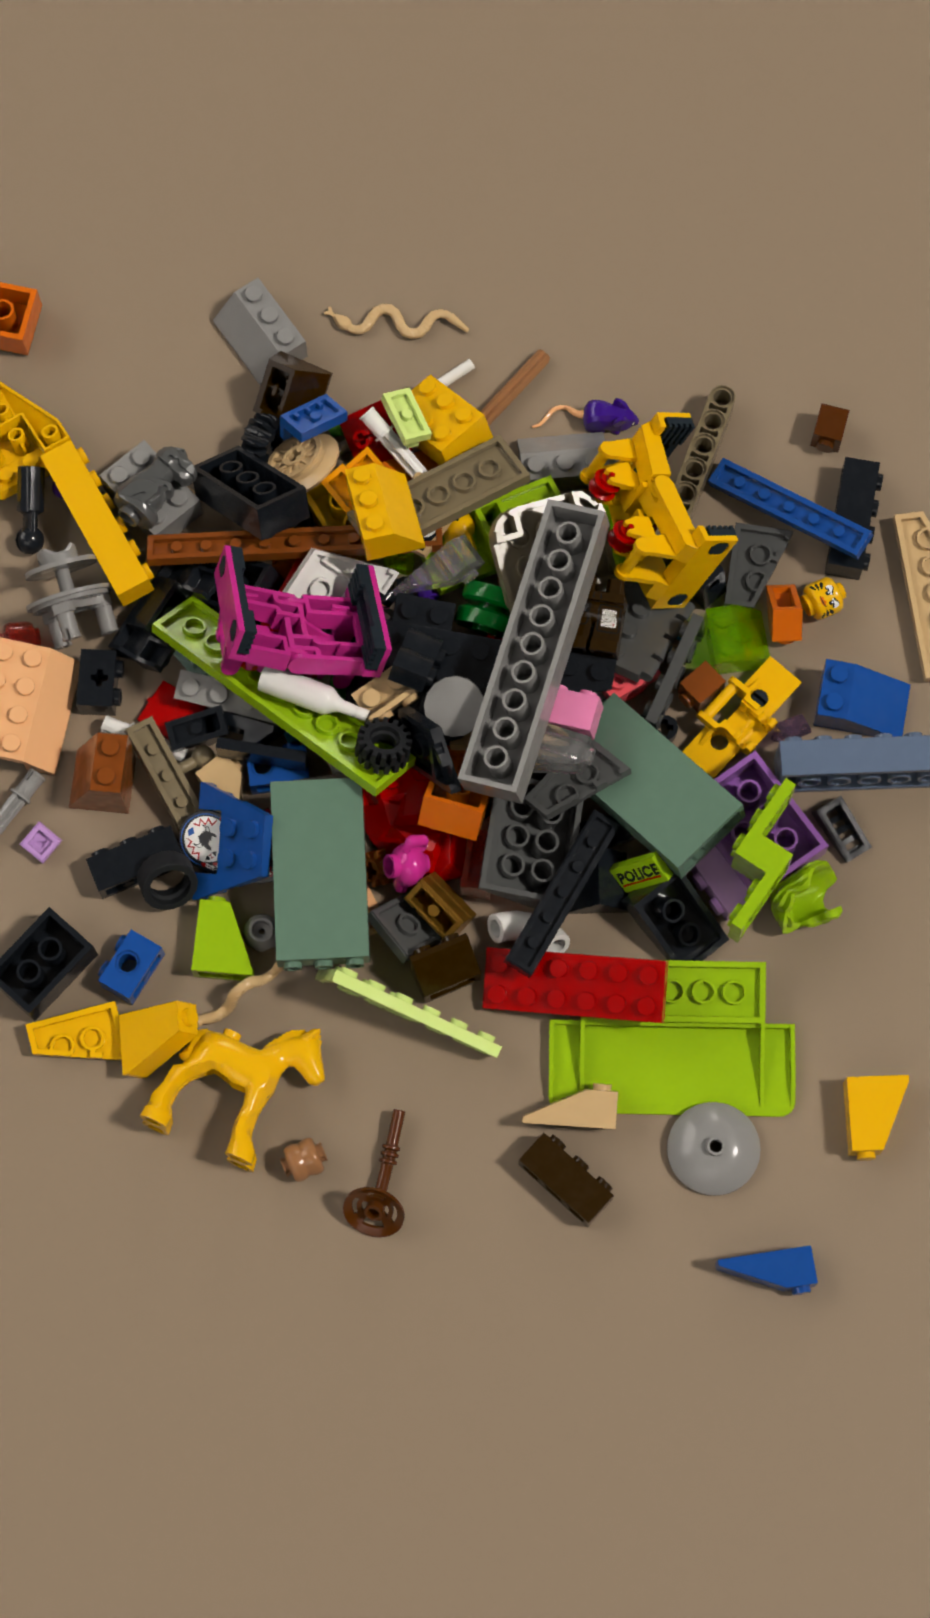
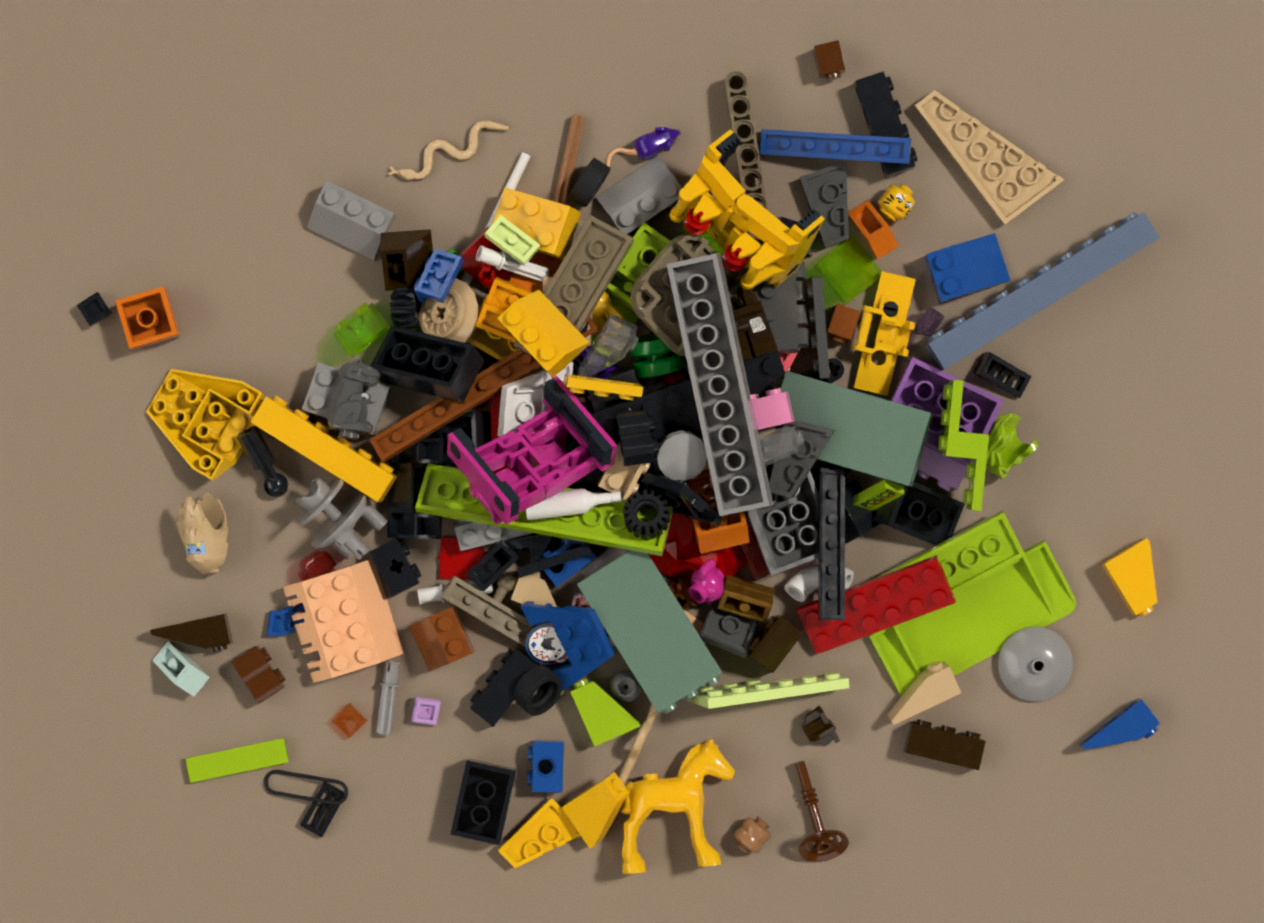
camera: 35 degrees left, 15 degrees up
none -> clear neon green slope [333,303,391,359]
none -> yellow plate [563,374,643,400]
none -> black tyre [569,158,611,207]
none -> dark brown piece [802,705,840,745]

